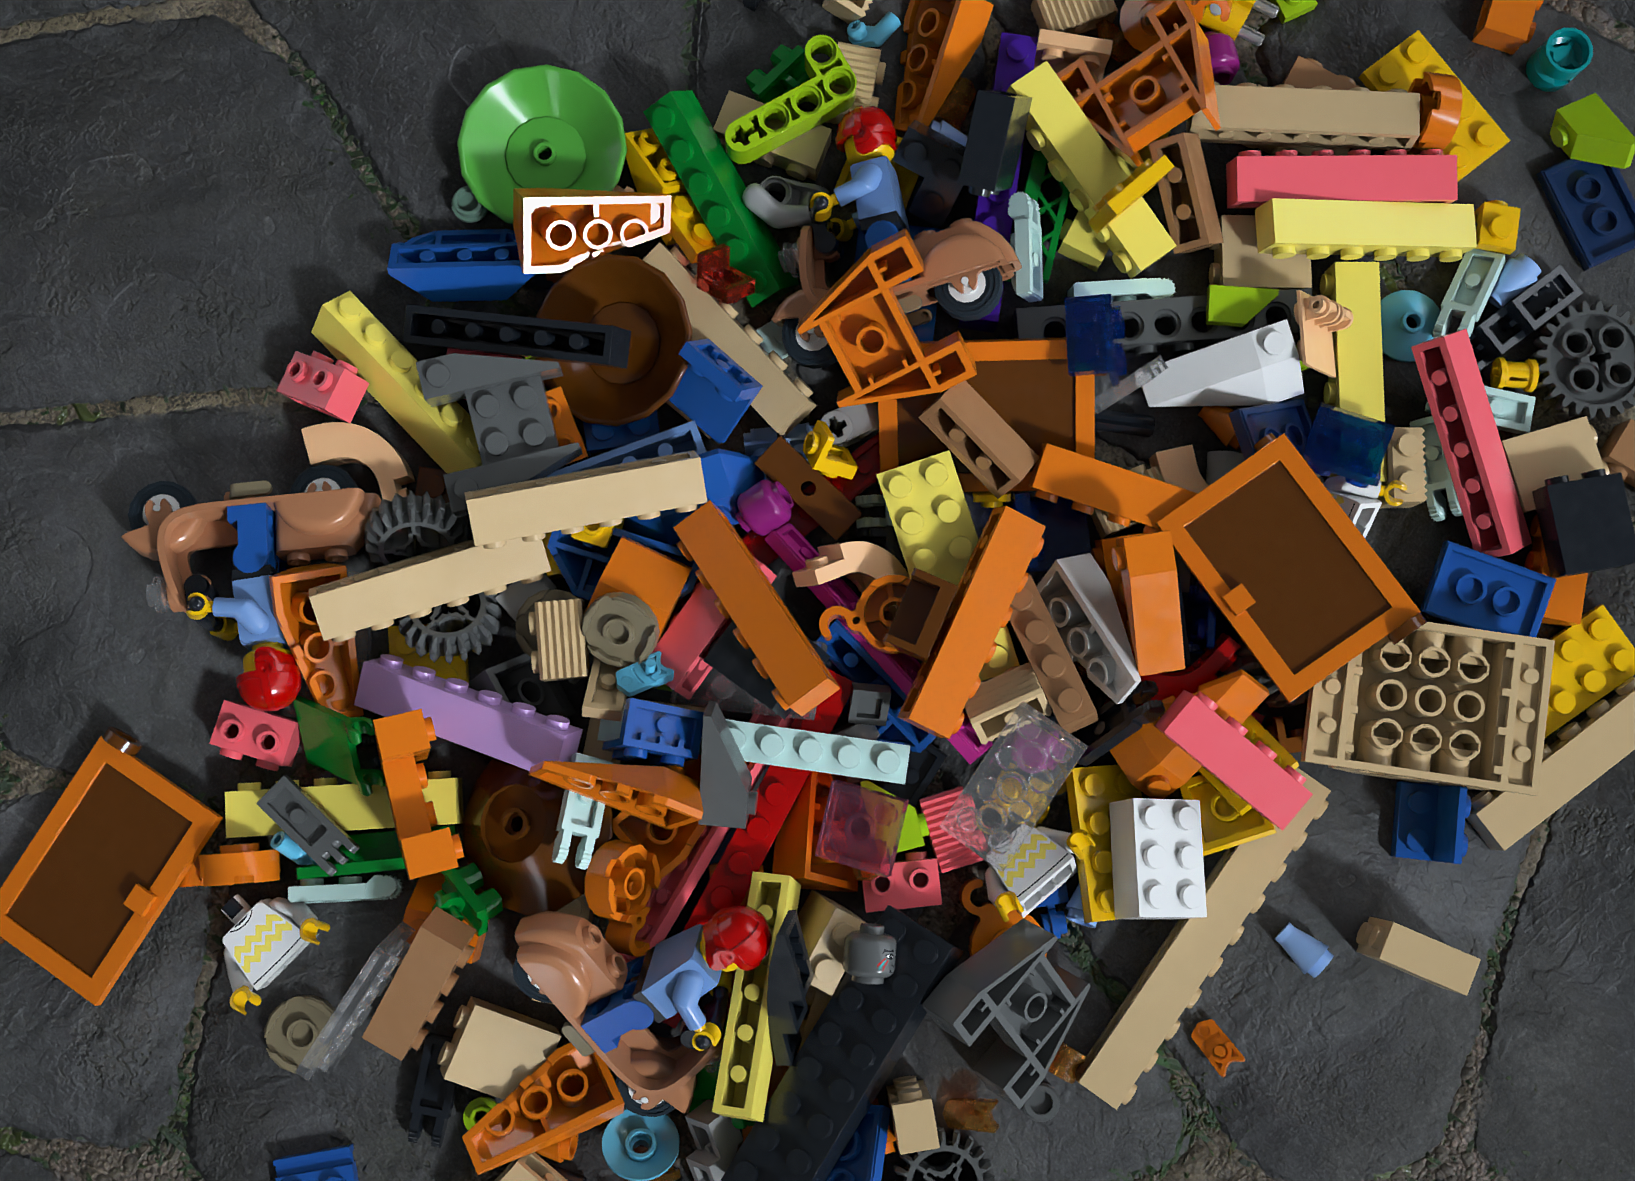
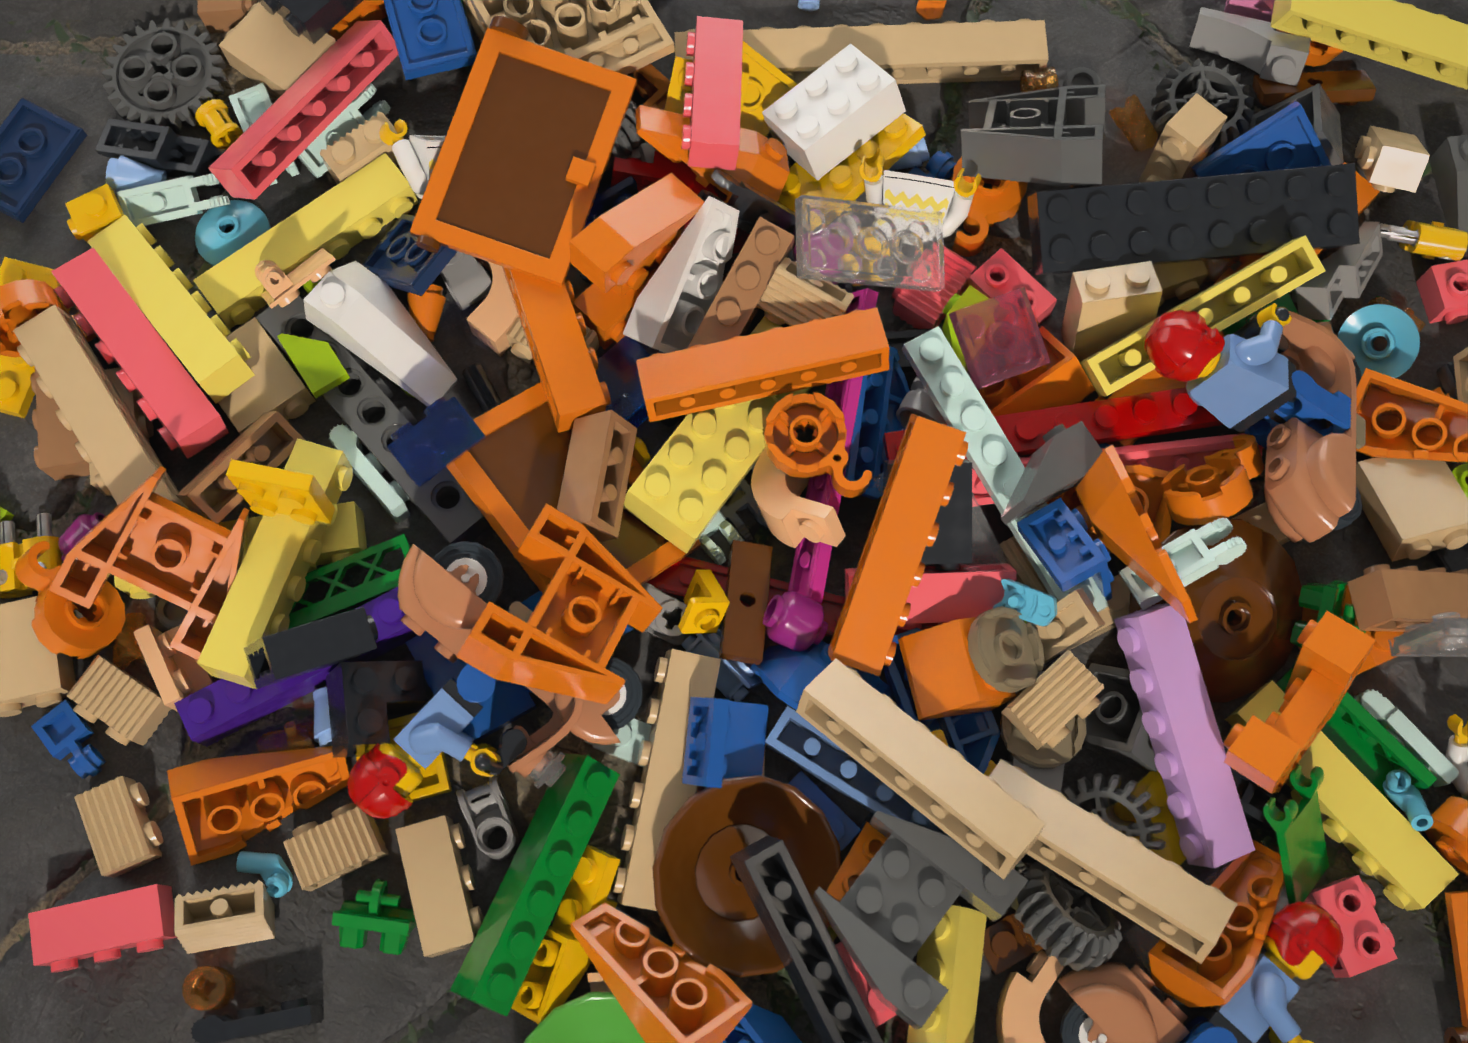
camera: 120 degrees left, 10 degrees down
dark grey hinge [256,775,360,876] -> none
clear red bracket [696,244,755,304] -> none
lime beam [725,35,857,164] -> none
light grey arm [742,183,810,229] -> none
black slope [767,910,814,1066] -> none
dark grey head [843,923,897,984] -> none
dark grey plate [847,682,892,726] -> none
reddish brown panel [883,568,958,663] -> none
light aqua hinge [1008,191,1043,302] -> none
clear tile [1095,355,1168,414] -> none
clear blue bracket [1303,402,1395,488] -> none

